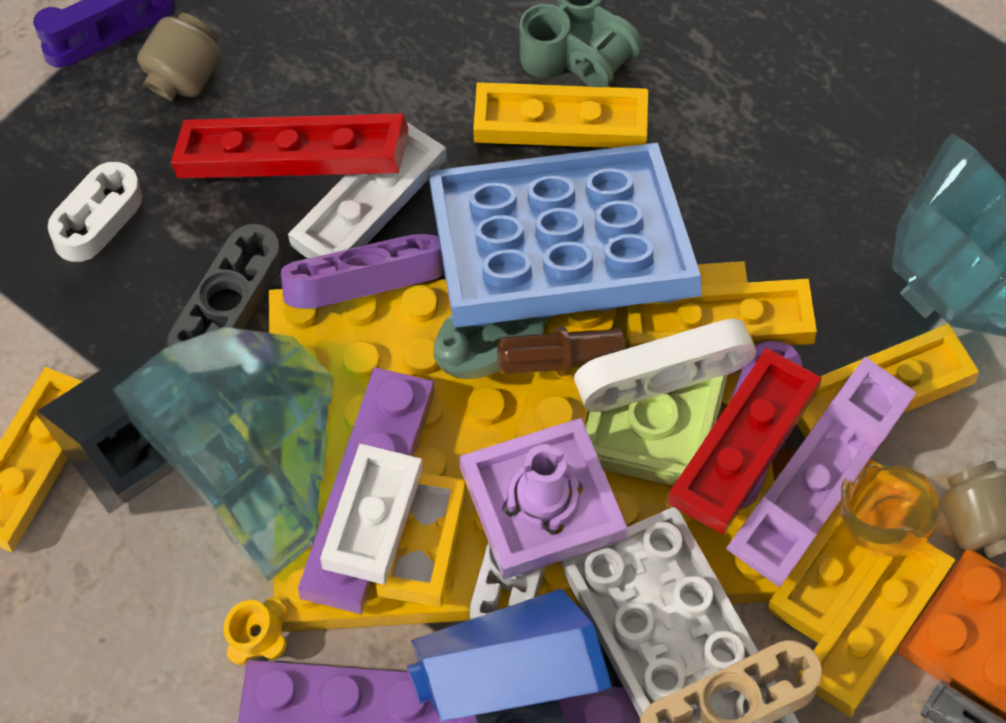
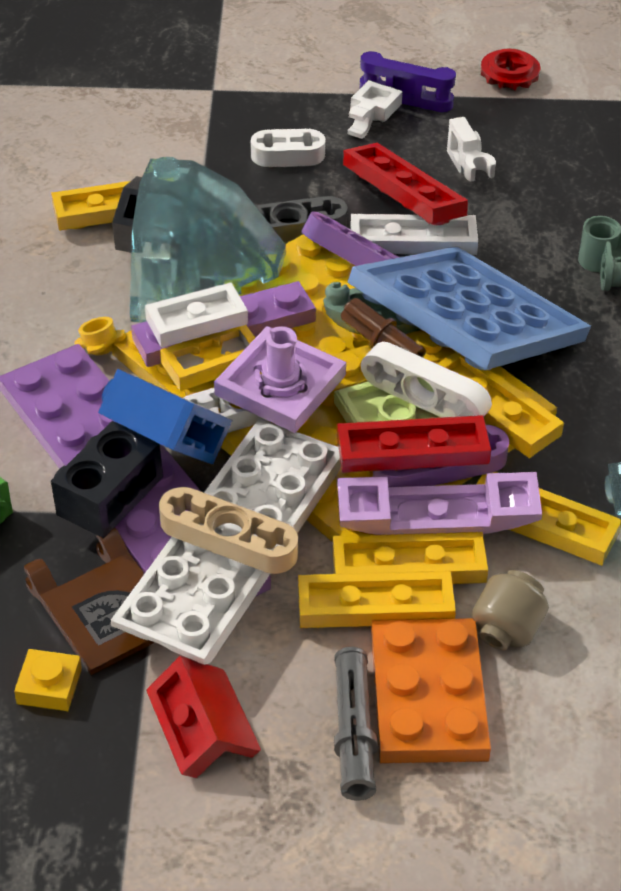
camera: 50 degrees right, 15 degrees down
dark tan head [137,12,222,101] -> none
yellow plate [474,82,648,148] -> none
clear yellow hair [841,464,941,558] -> none
none -> white plate [347,80,403,139]
none -> white plate [447,117,496,182]

